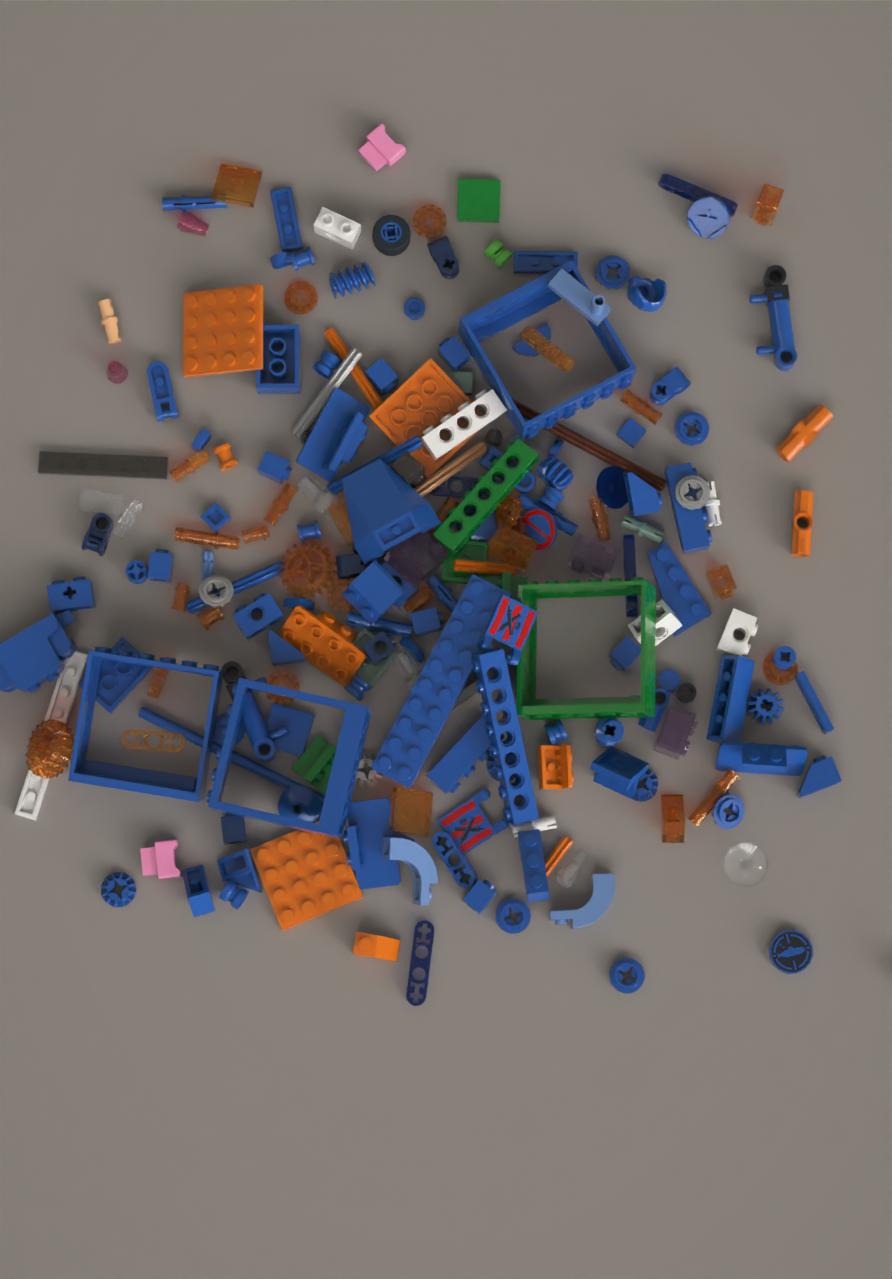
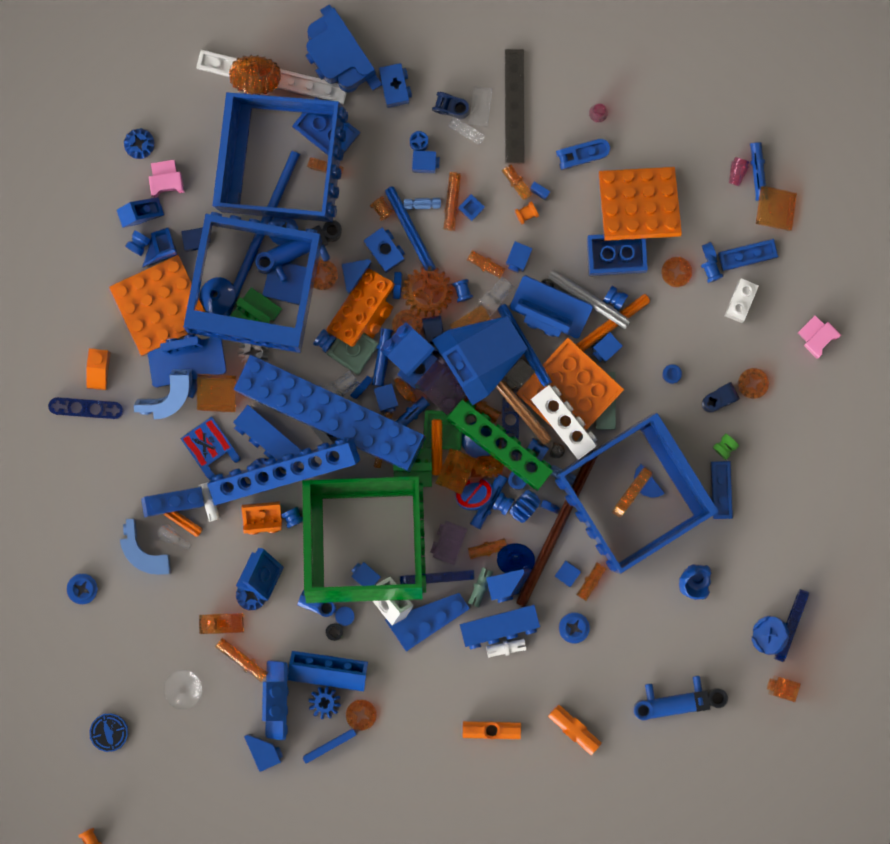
camera: 85 degrees right, 5 degrees up
light nougat pin [98,299,121,344] -> none
clear orange beam [121,729,187,752] -> none
clear orange pin [171,583,191,612] -> none
light grey gear [199,575,233,608] -> none
clear orange pin [241,523,270,544] -> none
blue piece [329,261,376,299] -> none
dark blue brick [362,631,397,666] -> none
black wheel [372,215,411,256] -> none
blue beam [432,830,478,888] -> none
blue brick [438,336,471,372] -> none
green tile [457,179,501,223] -> none
blue brick [463,879,496,915] -> none
blue flag [476,594,539,665] -> none
blue gear [496,899,531,934] -> none
medium blue piece [547,268,612,326] -> none
blue piece [594,717,624,747] -> none
blue gear [596,255,630,289] -> none
blue piece [650,366,691,405] -> none
clear purple brick [654,705,698,760] -> none
light grey gear [675,475,710,510] -> none
clear orange brick [705,564,737,600] -> none
blue gear [711,794,744,829] -> none
white brick [716,608,759,656] -> none
blue wheel [773,646,796,670] -> none

